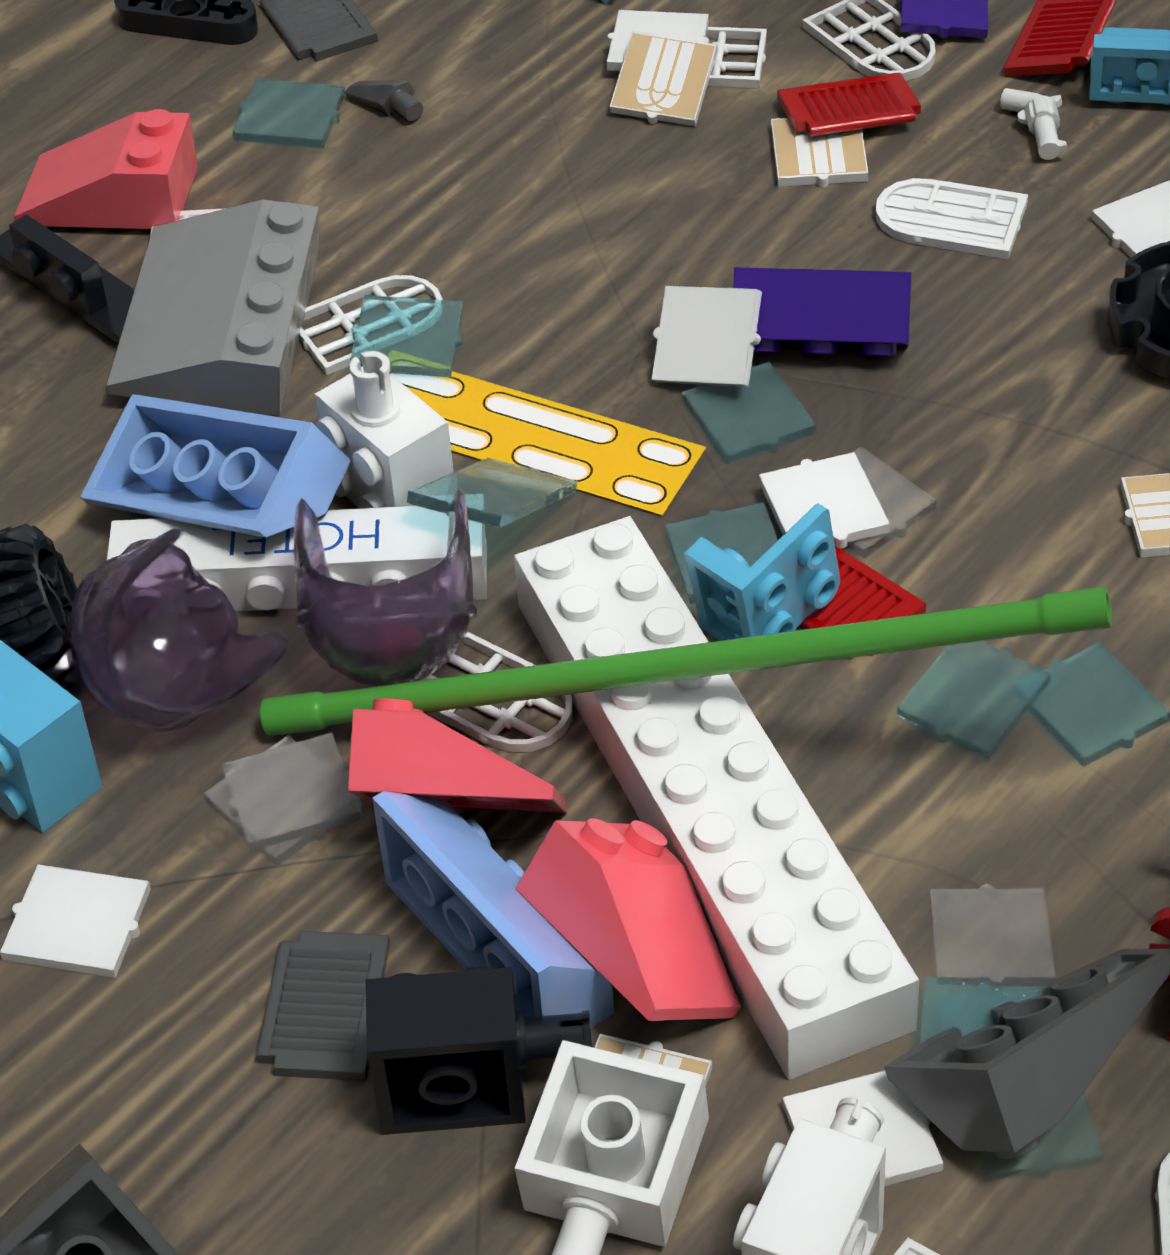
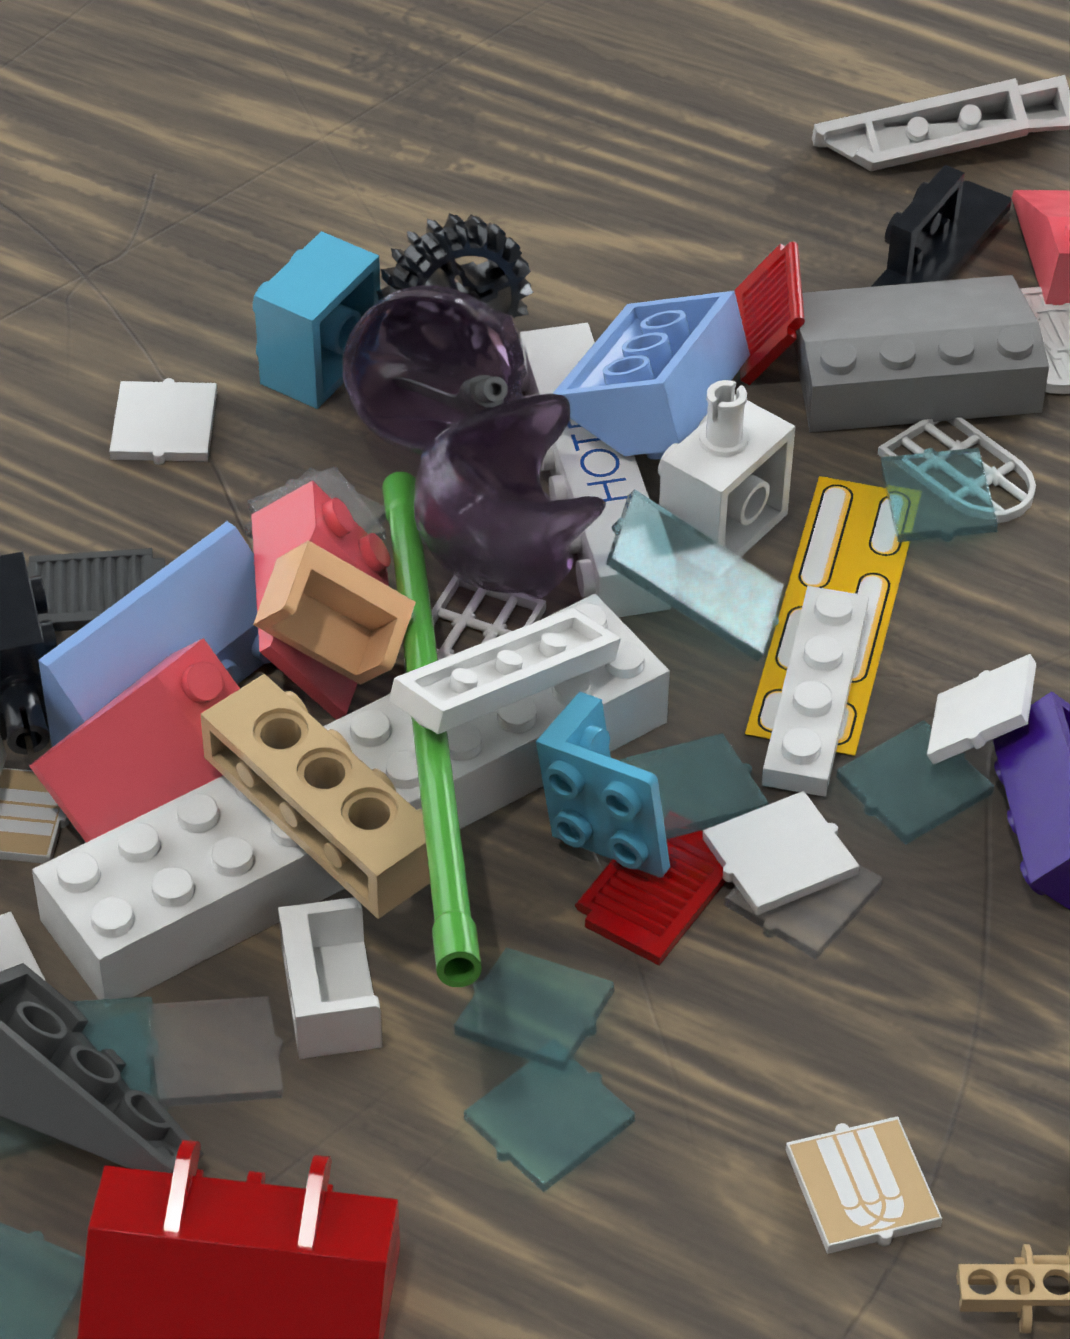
camera: 75 degrees right, 0 degrees up
none -> tan brick [200,674,430,919]
none -> light nougat panel [253,540,416,685]
none -> white panel [278,897,382,1059]
none -> white plate [389,607,621,734]
none -> dark grey piece [392,375,508,425]
none -> red window [735,242,805,385]
none -> white plate [762,586,869,797]

